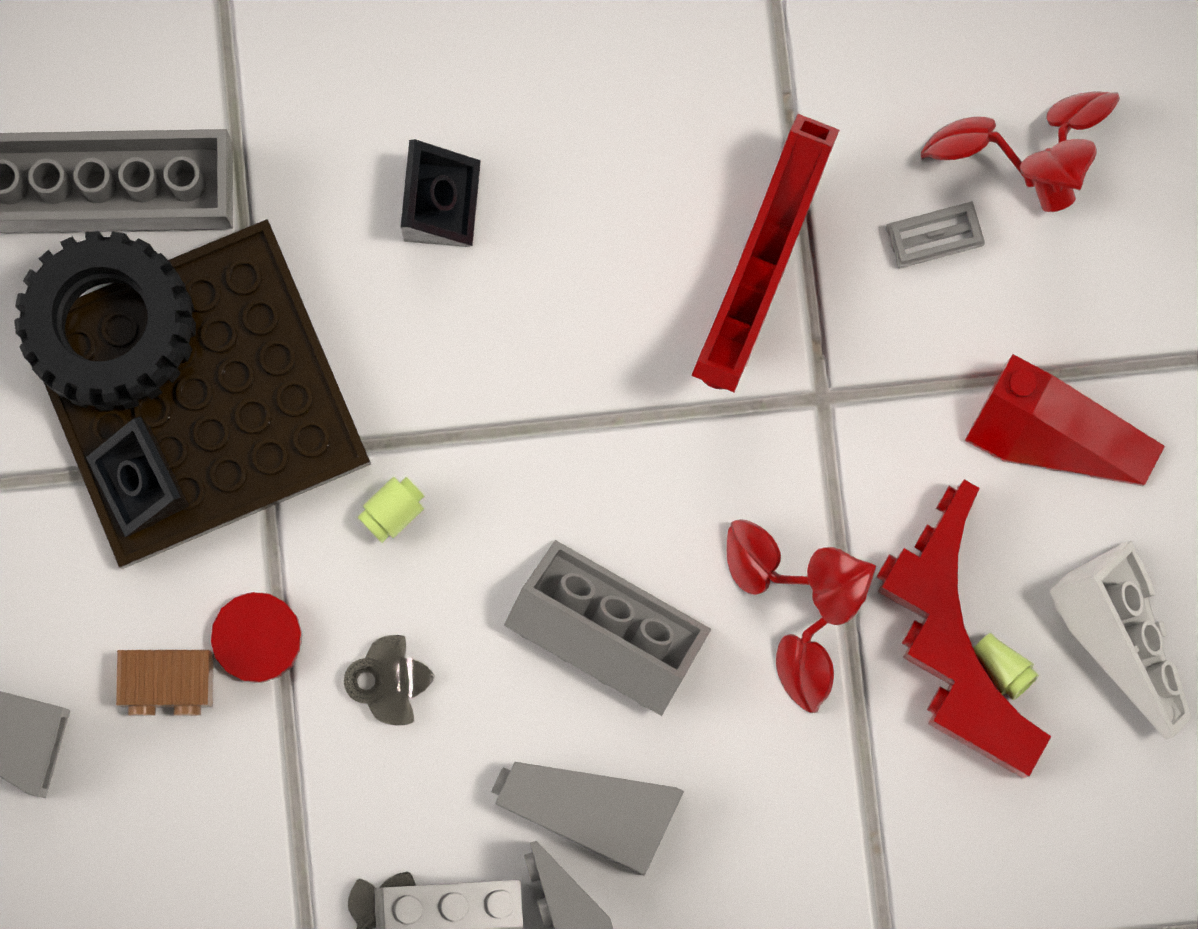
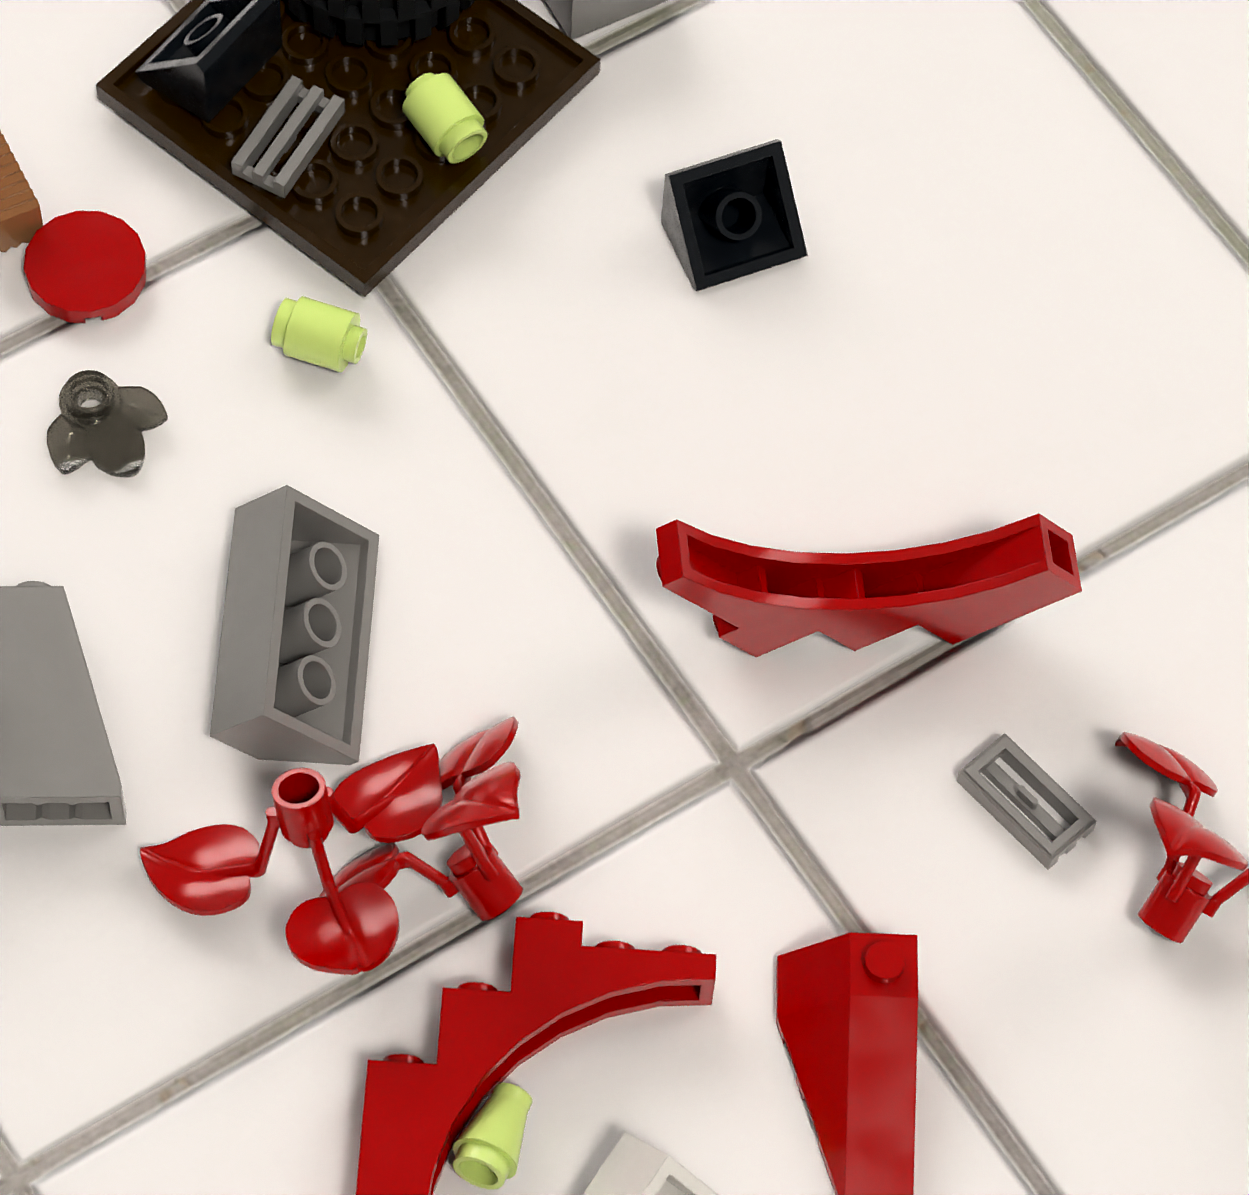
camera: 60 degrees right, 20 degrees down
none -> red plant [140,743,443,975]
none -> light grey tile [231,75,345,198]
none -> yellowish green brick [402,73,488,164]

